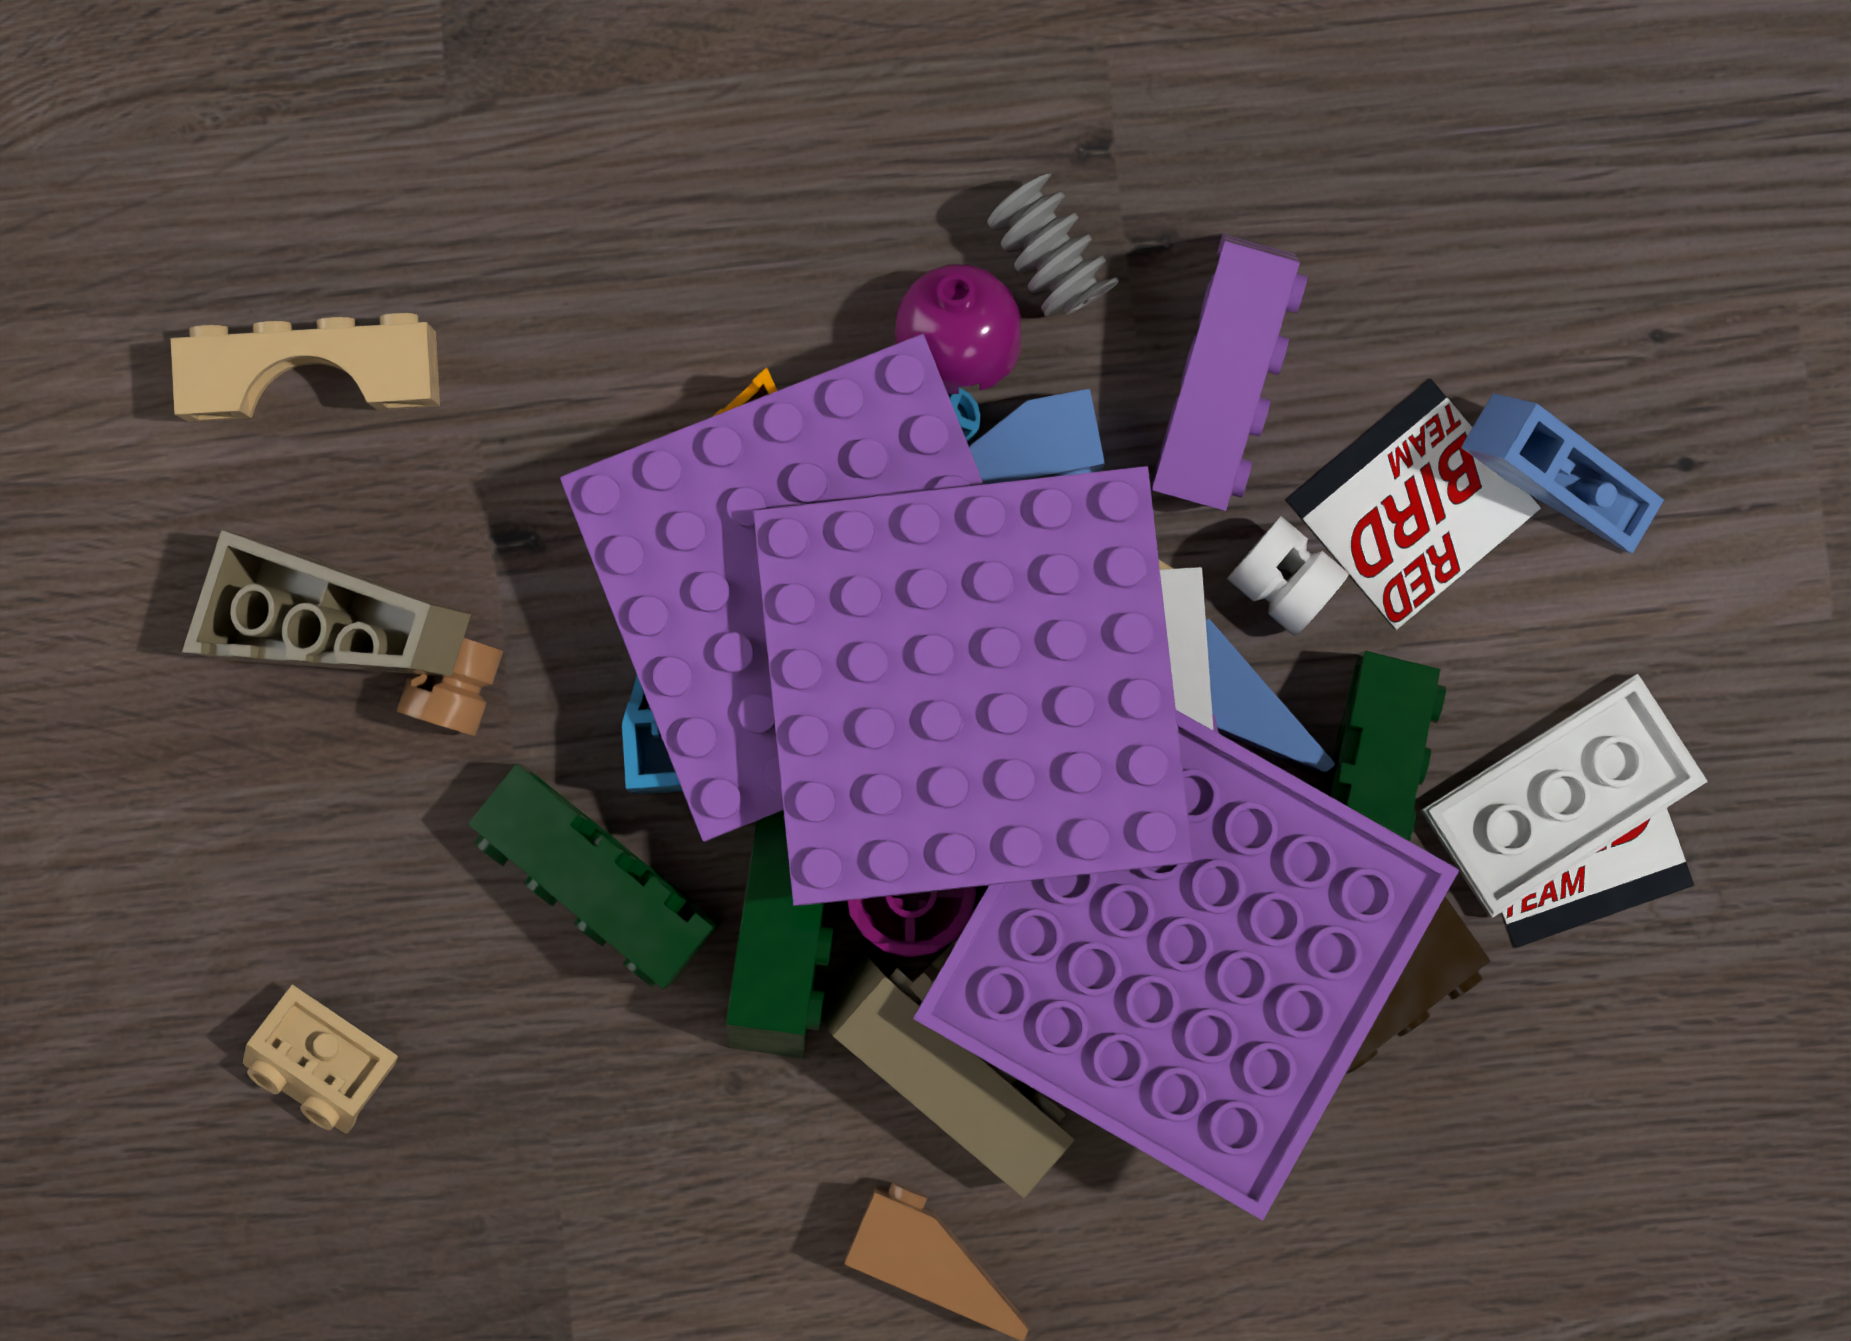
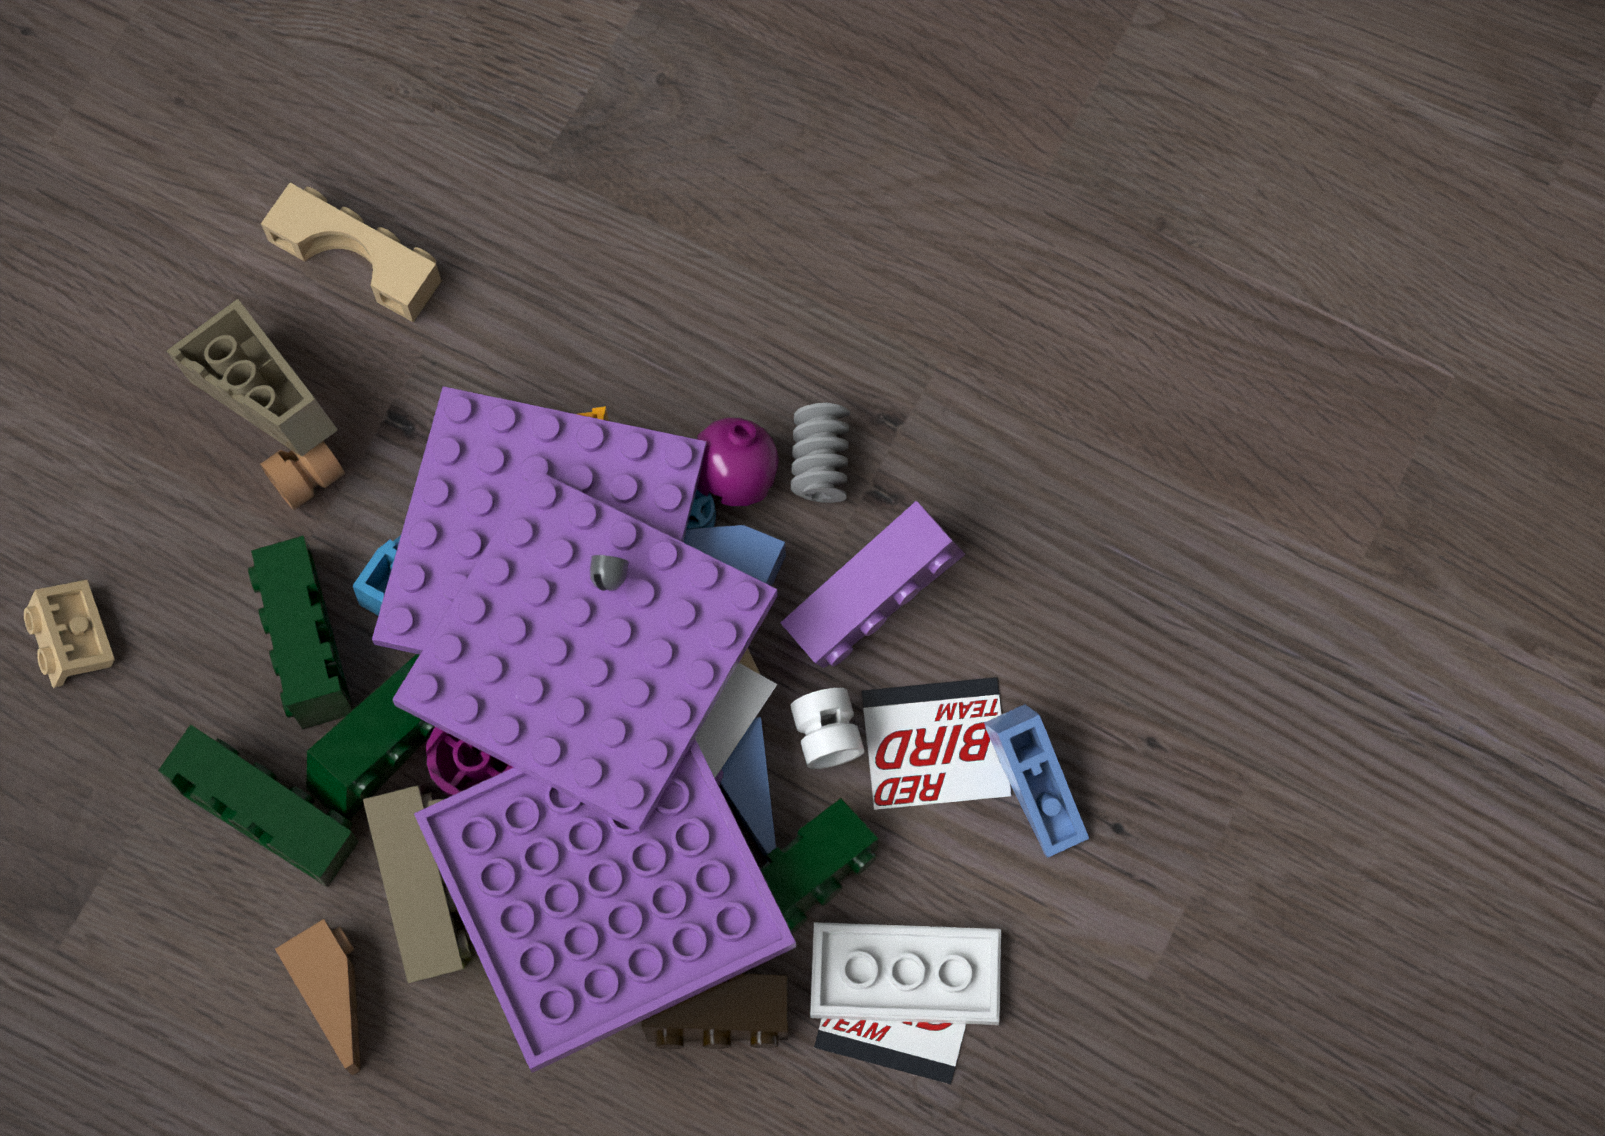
camera: 35 degrees right, 15 degrees down
none -> dark green wedge [158,724,359,888]
none -> dark grey hinge [589,555,629,591]

